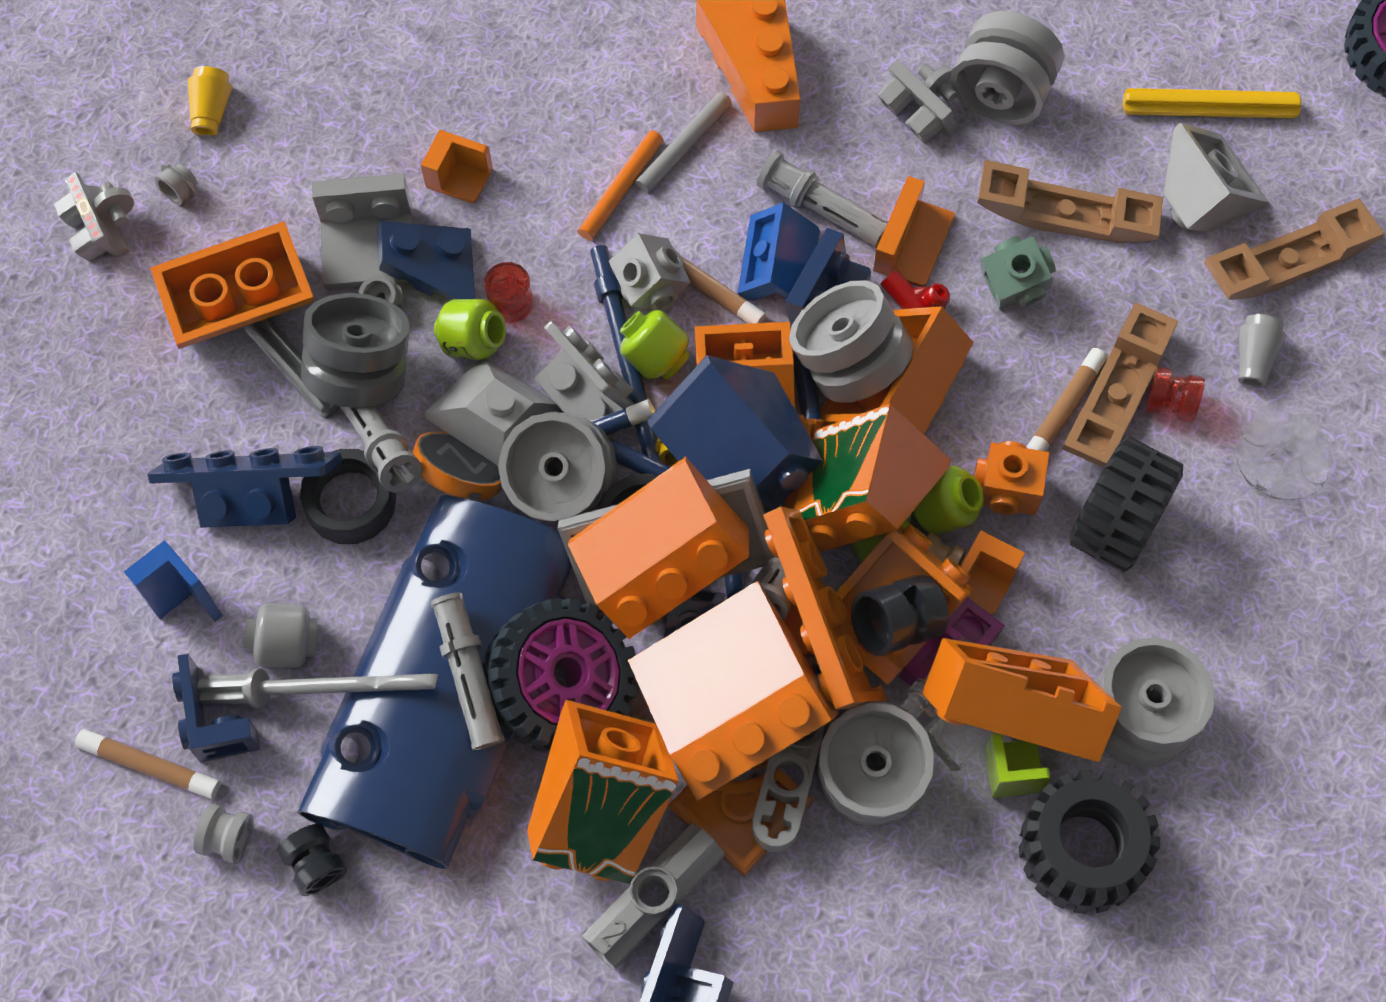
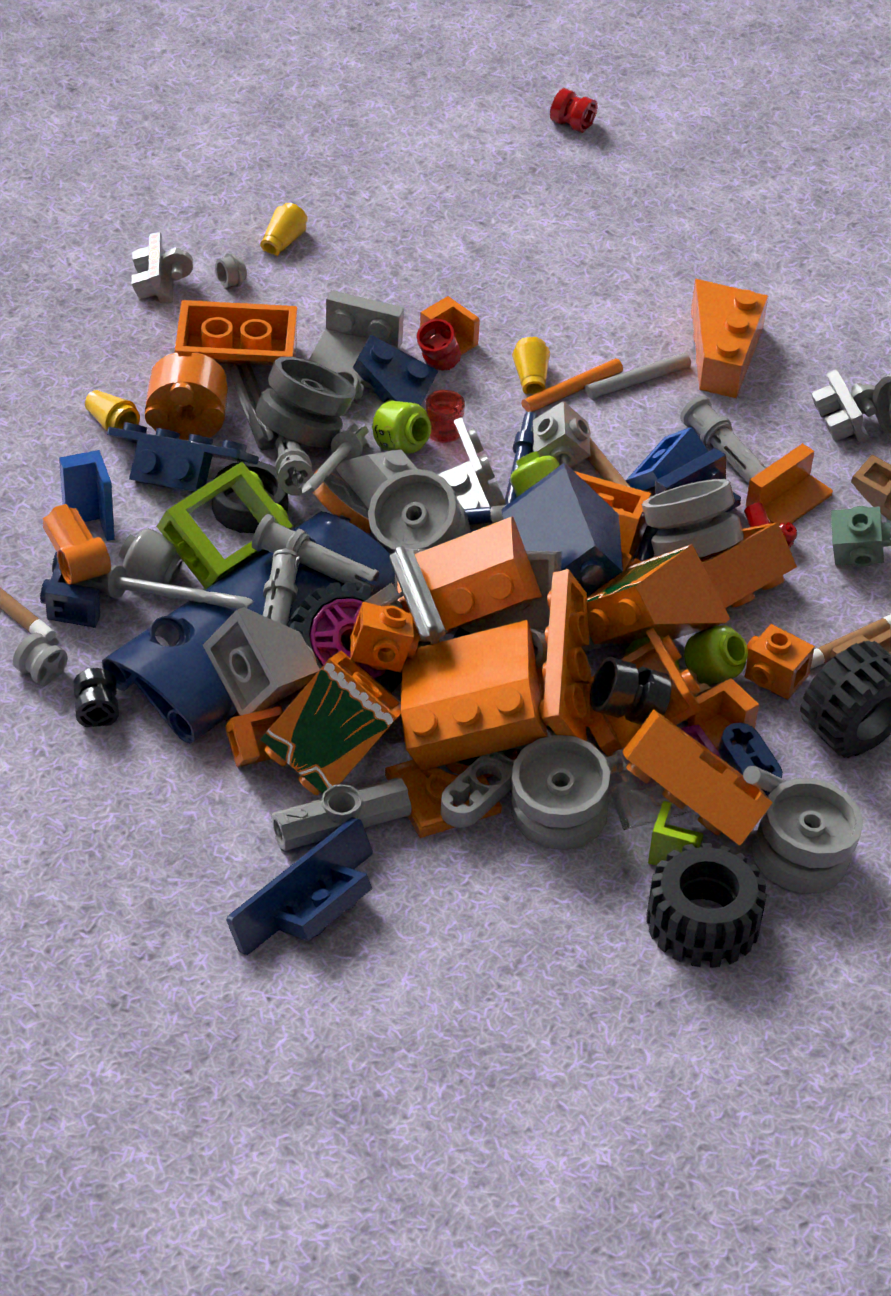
camera: 20 degrees right, 20 degrees down
none -> orange piece [43,504,111,585]
none -> yellow cone [85,390,140,431]
none -> orange brick [145,352,228,441]
none -> lime window [156,462,293,589]
none -> light grey slope [203,607,320,716]
none -> orange panel [225,706,283,768]
none -> light grey pin [252,514,379,591]
none -> light grey piece [302,423,369,495]
none -> orange brick [350,602,419,672]
none -> light grey plate [365,583,404,608]
none -> axle [389,546,446,645]
none -> red wheel [417,319,461,371]
none -> yellow cone [512,337,550,394]
none -> dark blue beam [718,723,783,796]
none -> light grey bar [743,766,787,793]

